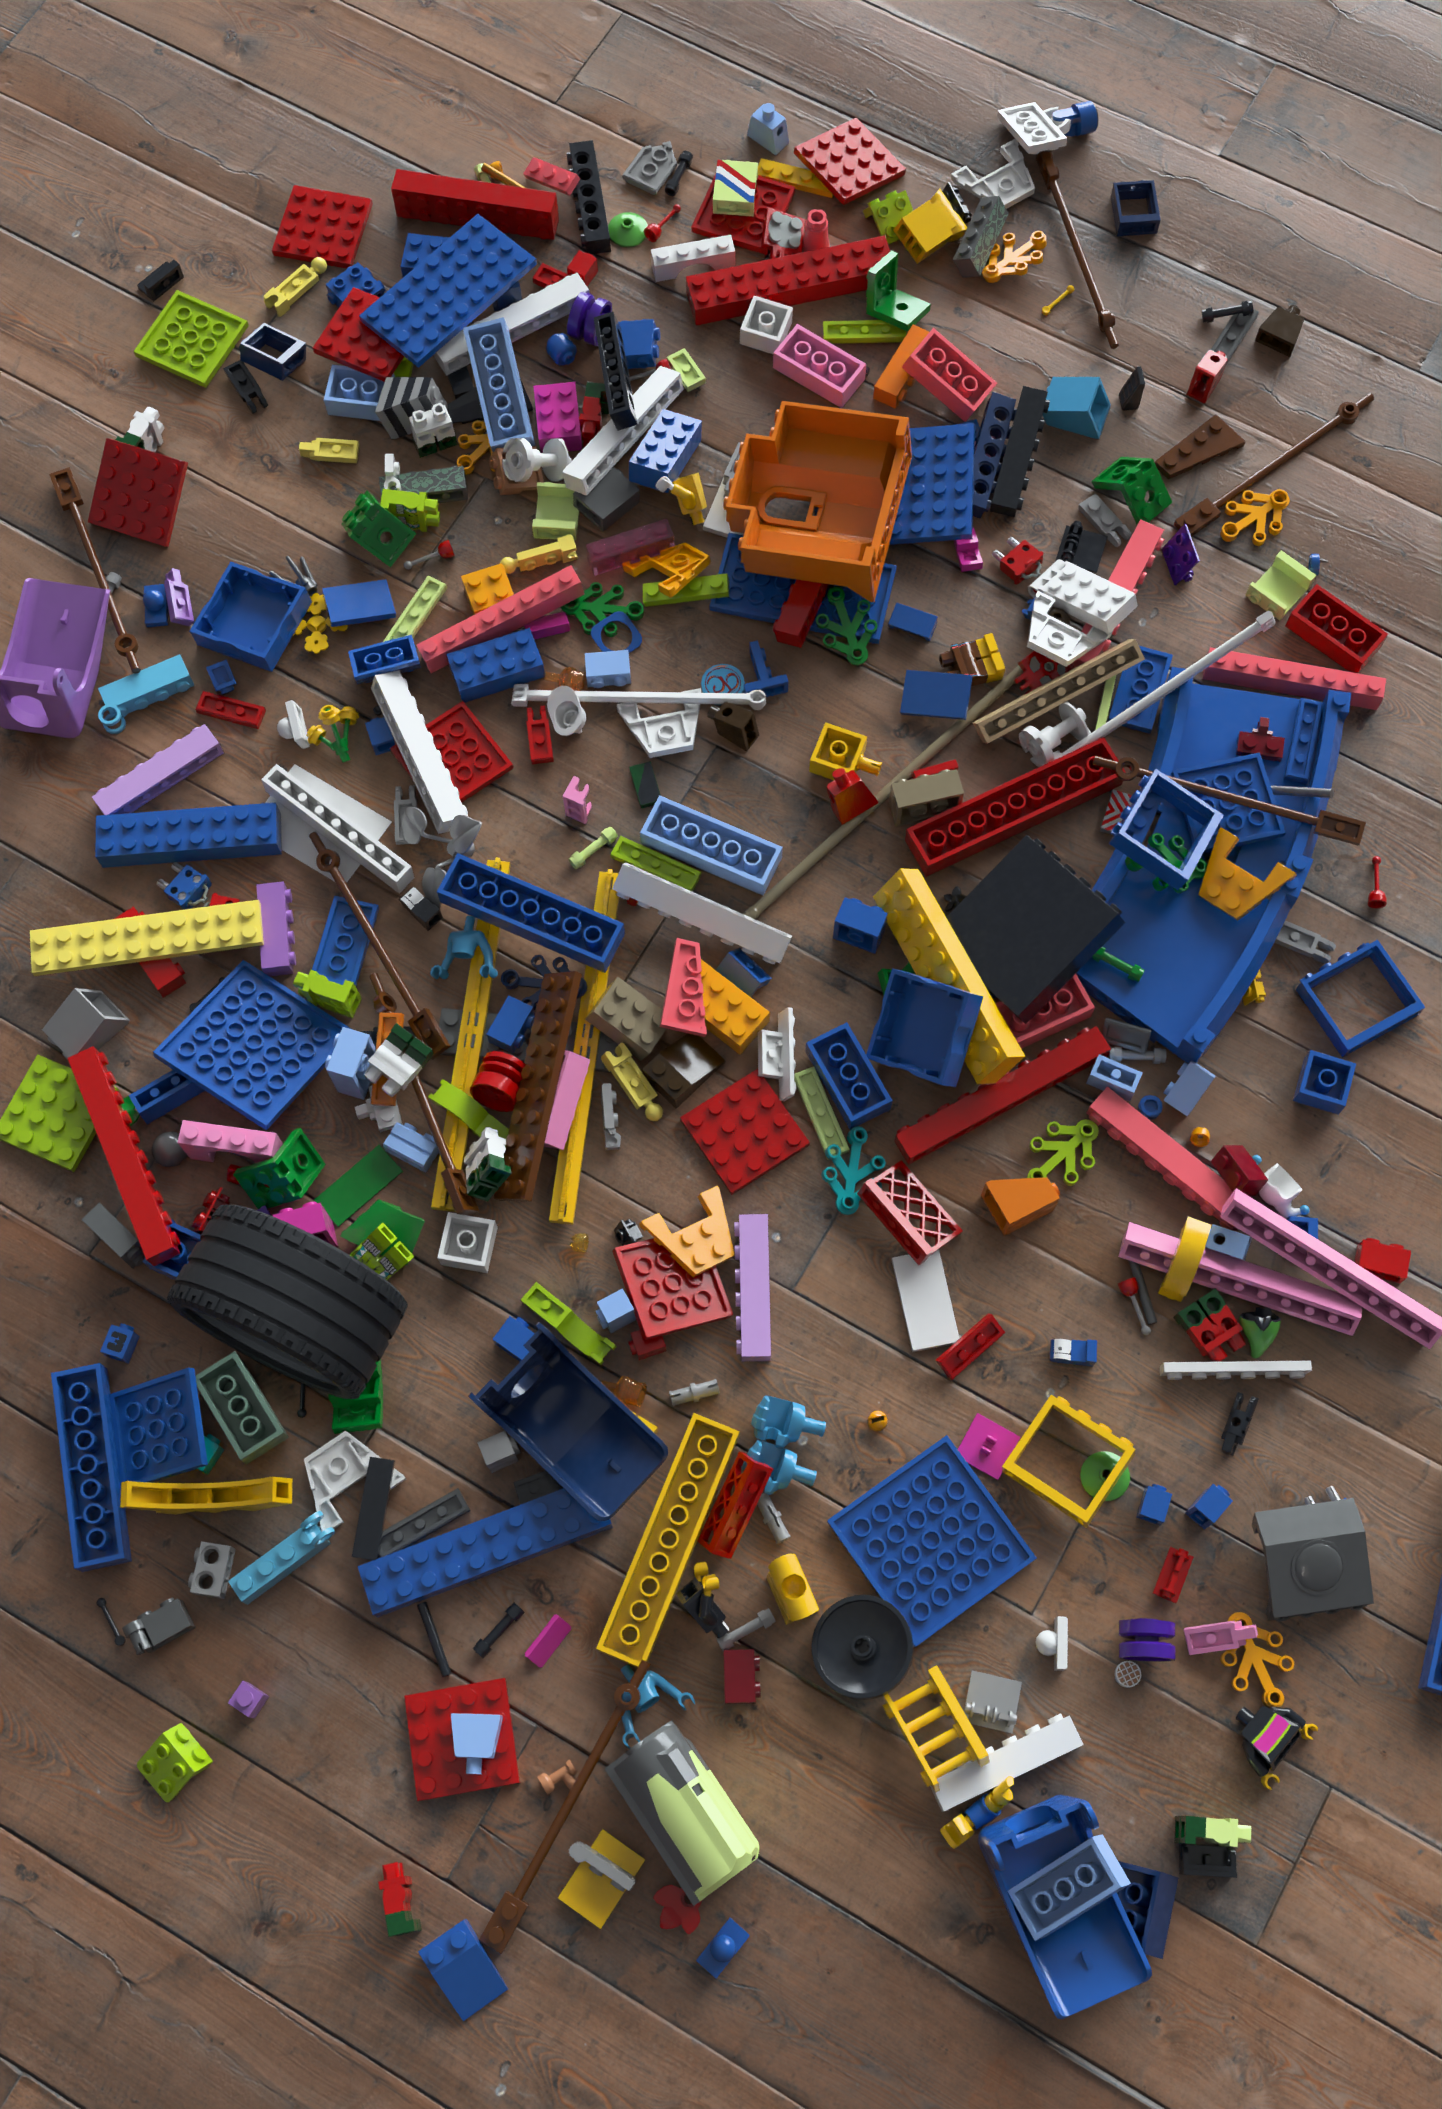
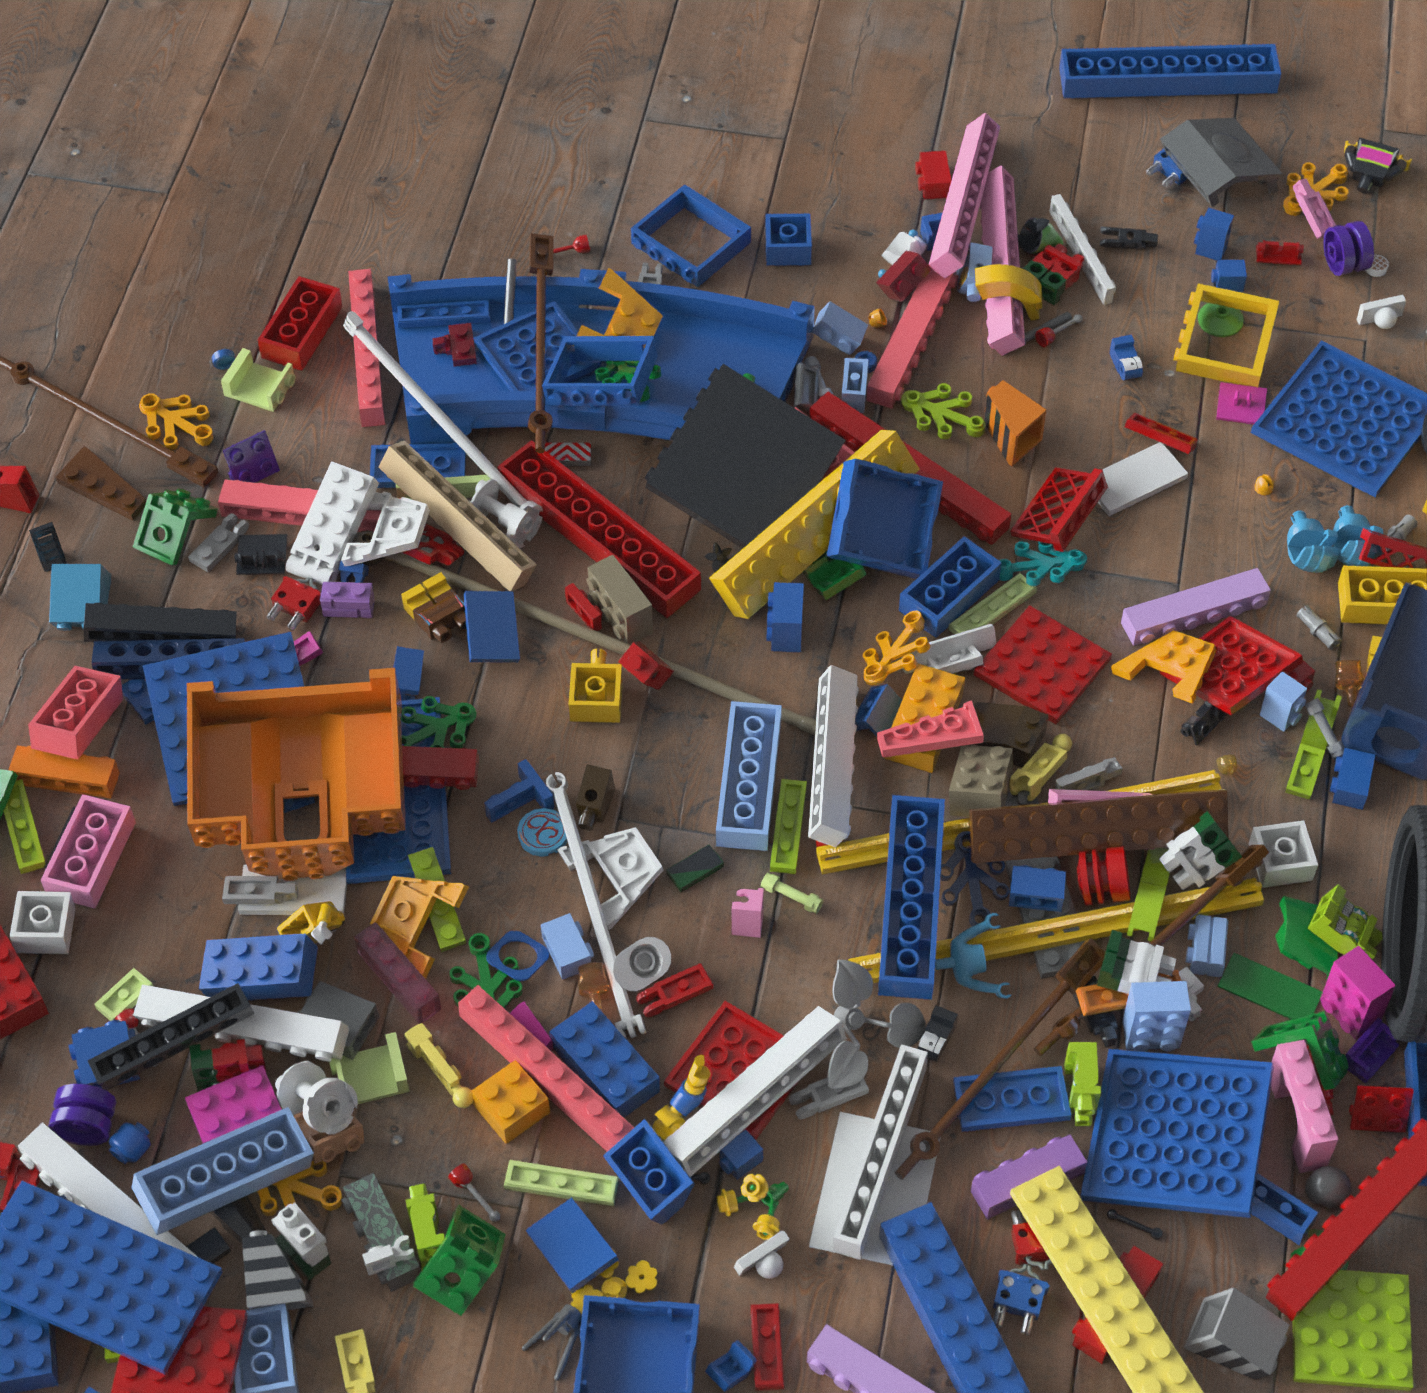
camera: 110 degrees left, 15 degrees down
none -> medium lavender brick [320,582,375,618]
none -> yellow piece [652,1055,710,1140]
none -> light orange plant [862,611,931,685]
none -> light grey bar [1305,698,1344,759]

